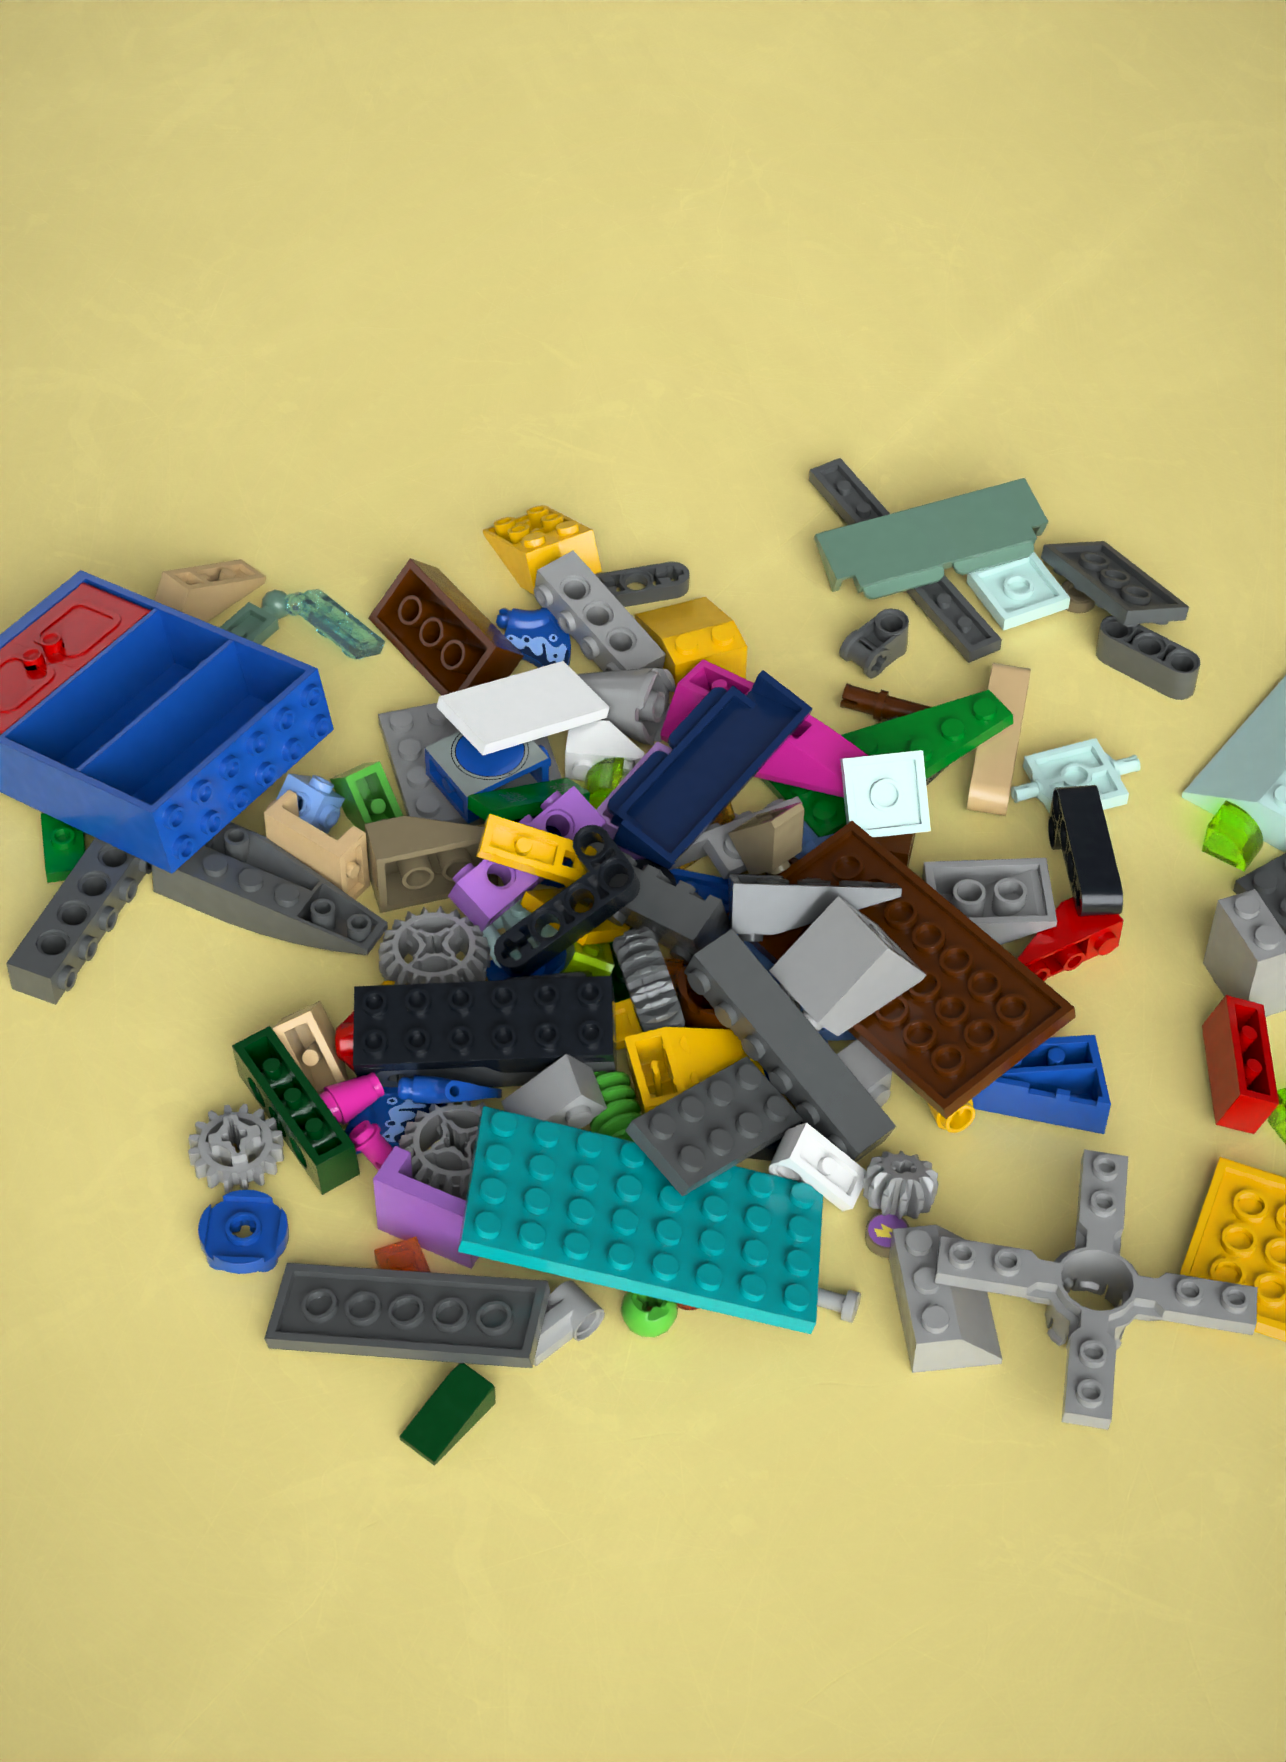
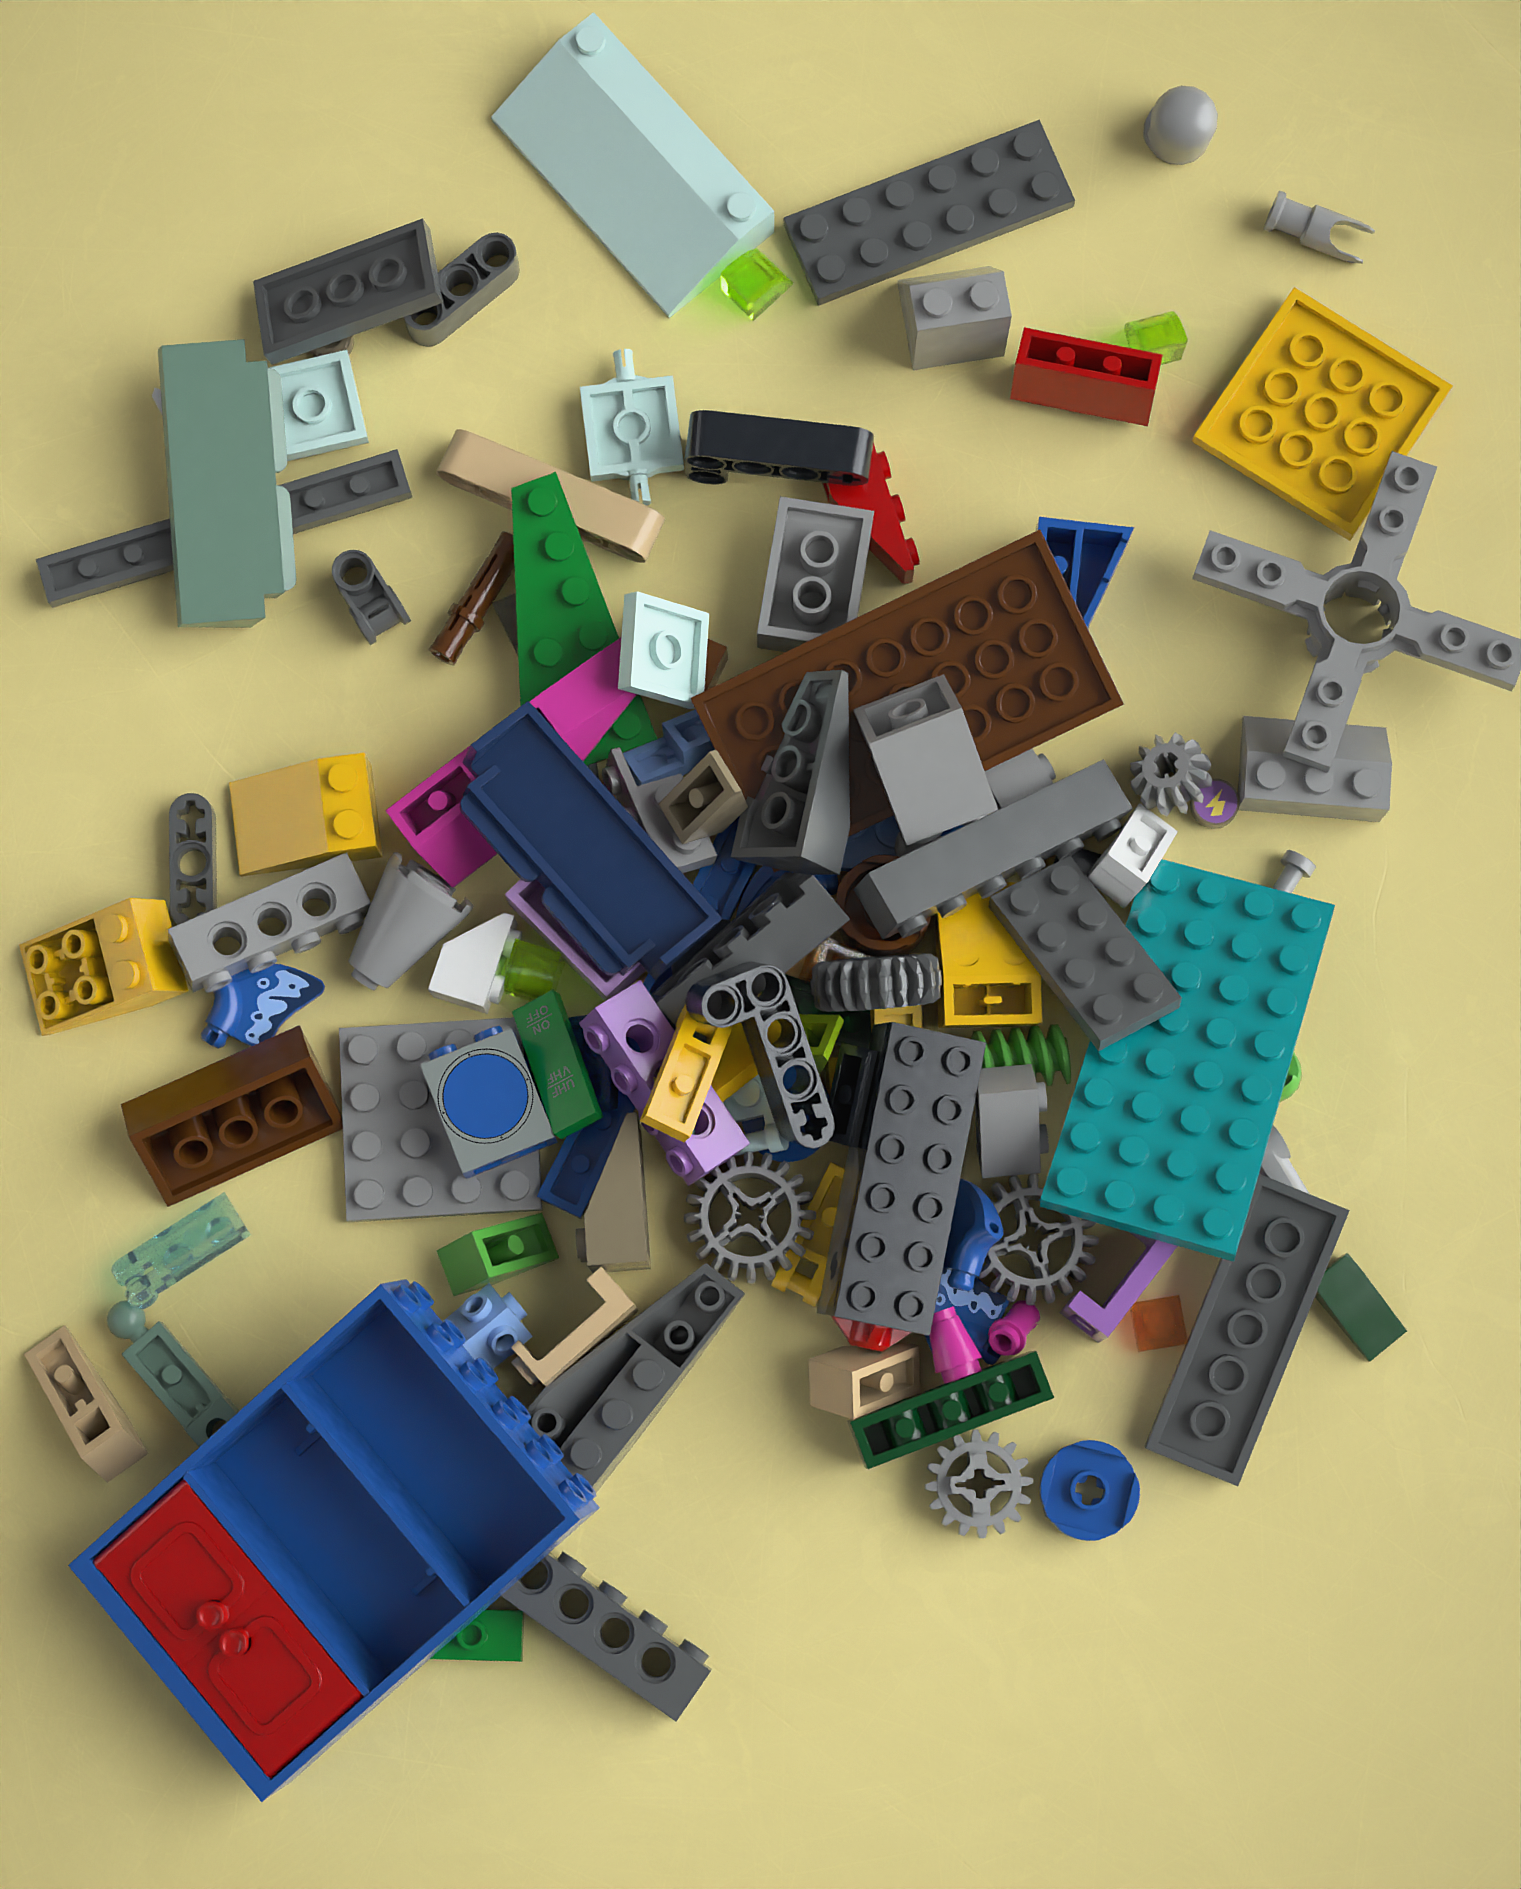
camera: 75 degrees left, 30 degrees up
white tile [437,661,610,755] -> none

